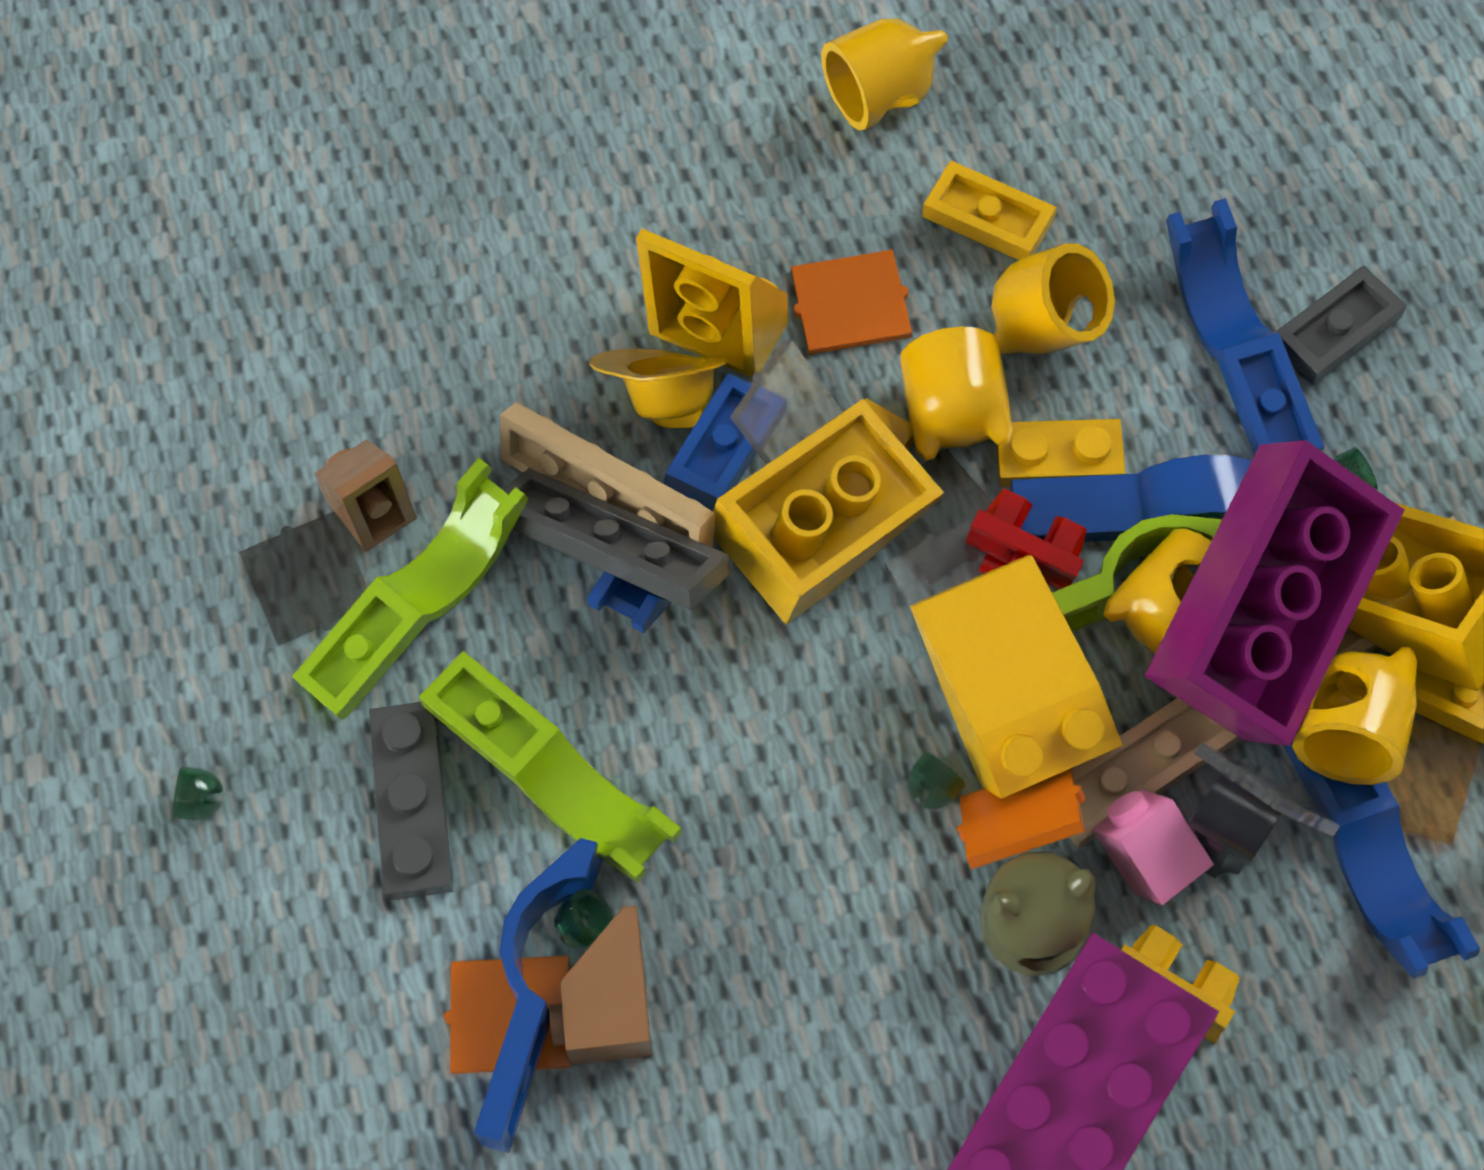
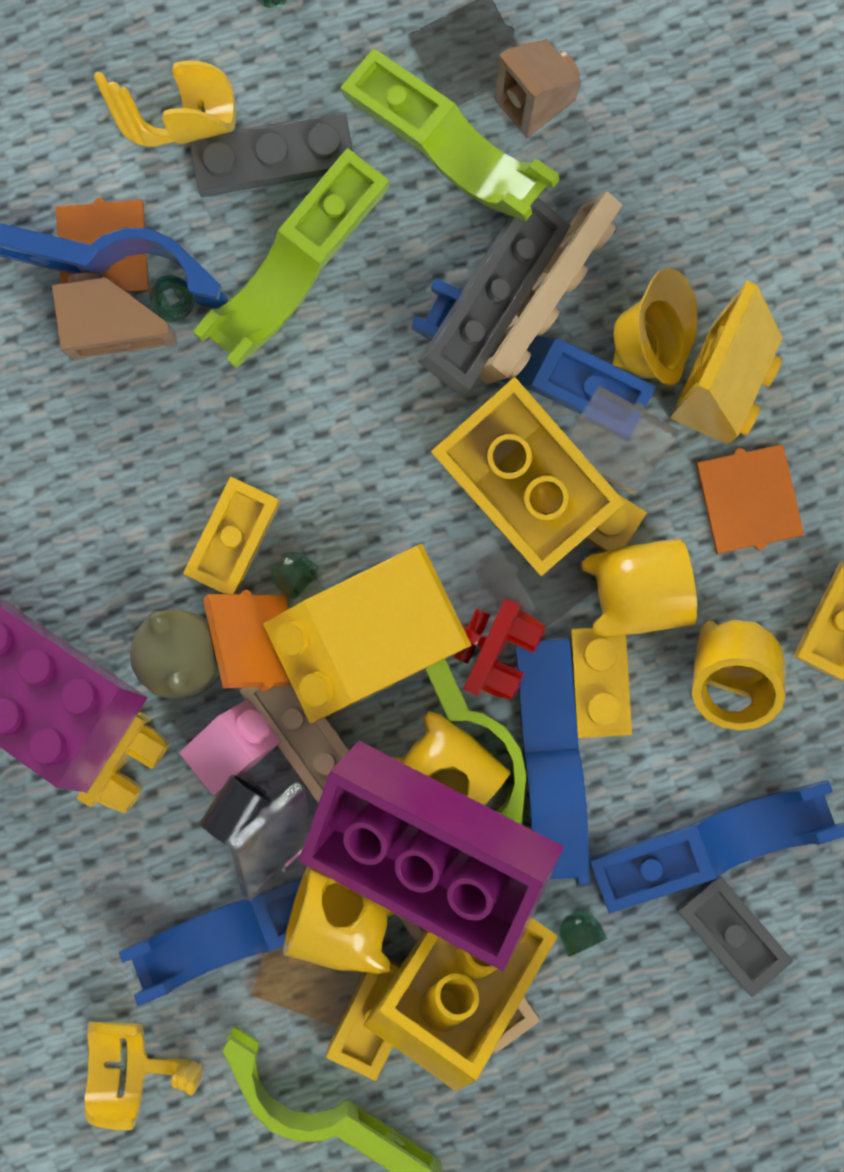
camera: 85 degrees right, 20 degrees up
none -> yellow helmet [94,61,236,147]
none -> yellow plate [183,476,281,594]

